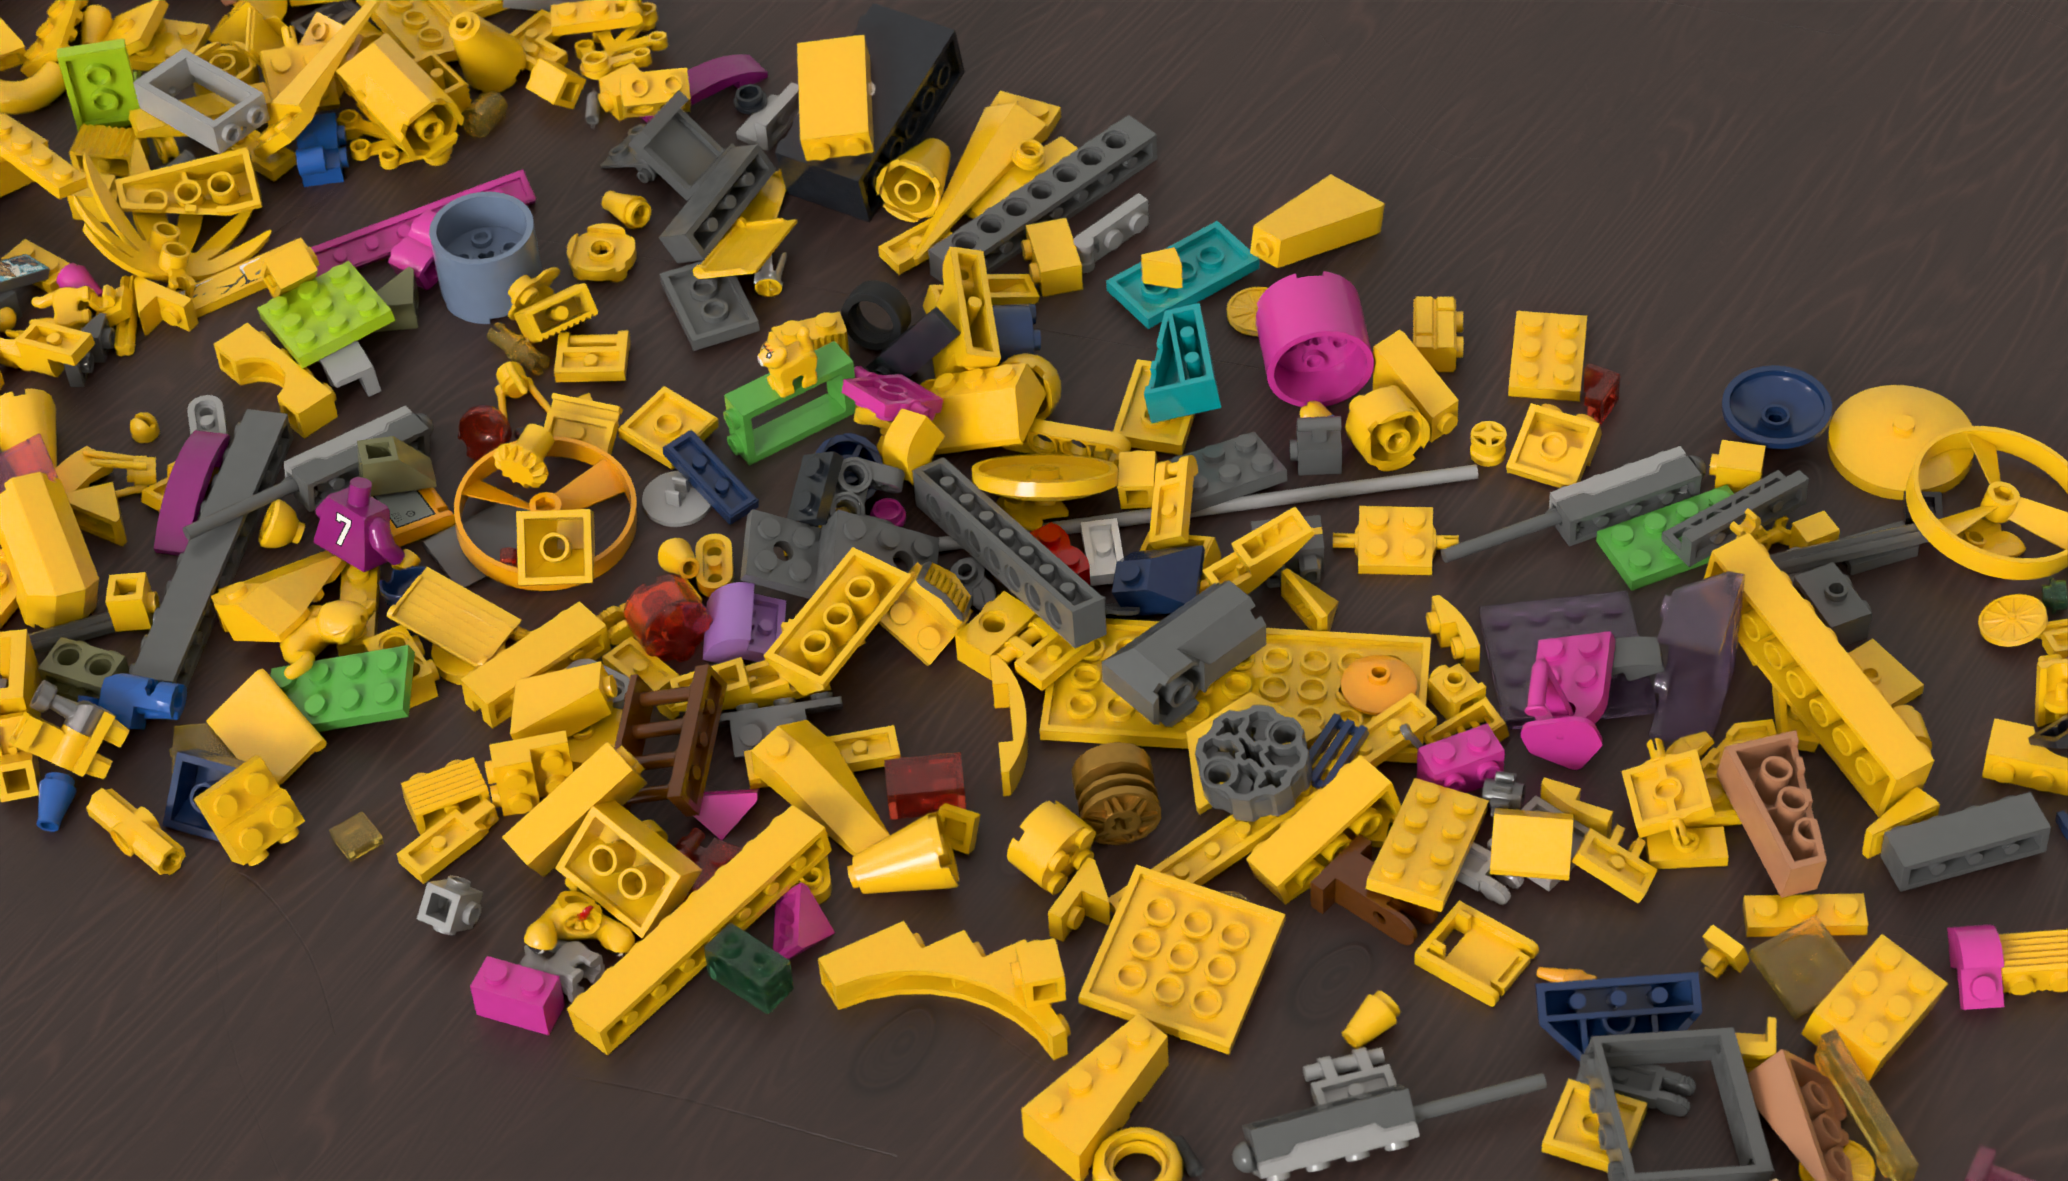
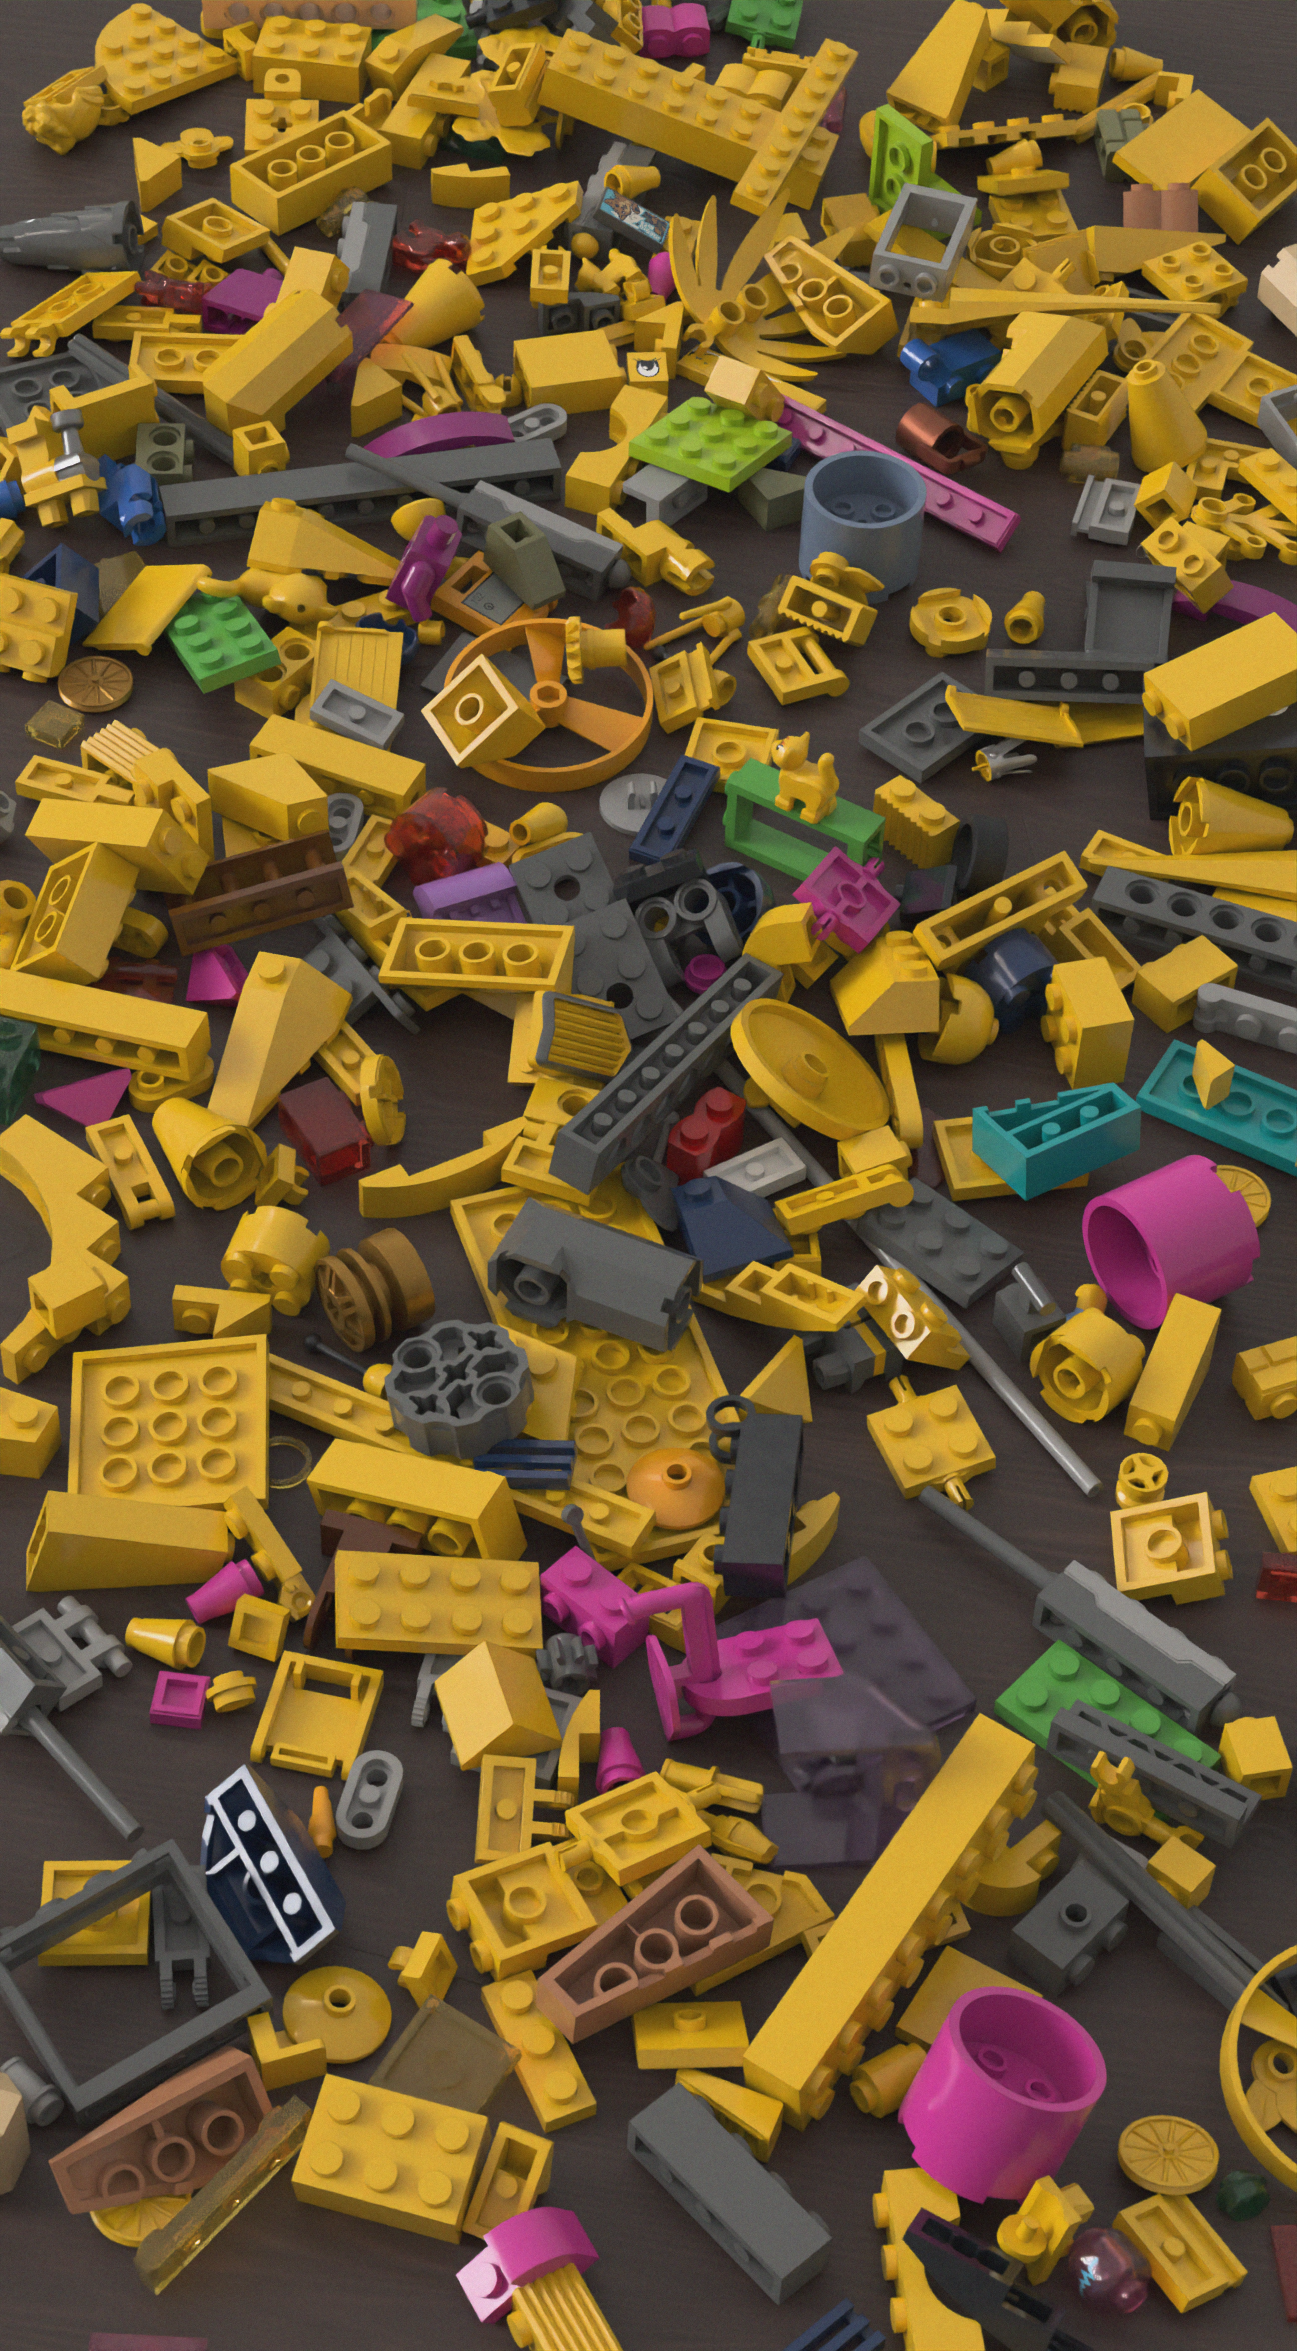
camera: 60 degrees right, 0 degrees up
none -> yellow slope [26,1490,235,1592]
none -> pearl gold wheel [58,656,134,712]
none -> yellow plate [85,1114,175,1230]
none -> dark pink tile [149,1671,211,1729]
none -> dark pink cone [185,1559,265,1625]
none -> yellow plate [206,1671,257,1713]
none -> yellow hinge [223,1485,316,1623]
none -> yellow tile [228,1593,291,1662]
none -> yellow dish [282,1966,392,2064]
none -> hinge [303,1333,393,1401]
none -> light grey plate [309,679,405,751]
none -> light grey plate [336,1750,403,1850]
none -> yellow tile [360,1054,406,1146]
none -> yellow plate [446,1841,598,1982]
none -> yellow hinge [450,335,506,415]
none -> yellow slope [461,2121,554,2240]
none -> yellow brick [513,329,627,414]
none -> dark pink cone [595,1727,646,1795]
none -> yellow plate [597,508,715,596]
none -> yellow brick [626,352,669,396]
none -> yellow plate [632,2001,749,2070]
none -> yellow axle [660,1758,765,1814]
none -> black hinge [706,1395,805,1598]
none -> yellow plate [855,1265,971,1370]
none -> copper piece [895,402,988,474]
none -> dark pink brick [898,1986,1107,2206]
none -> yellow brick [1041,956,1134,1090]
none -> light grey plate [1071,475,1141,546]

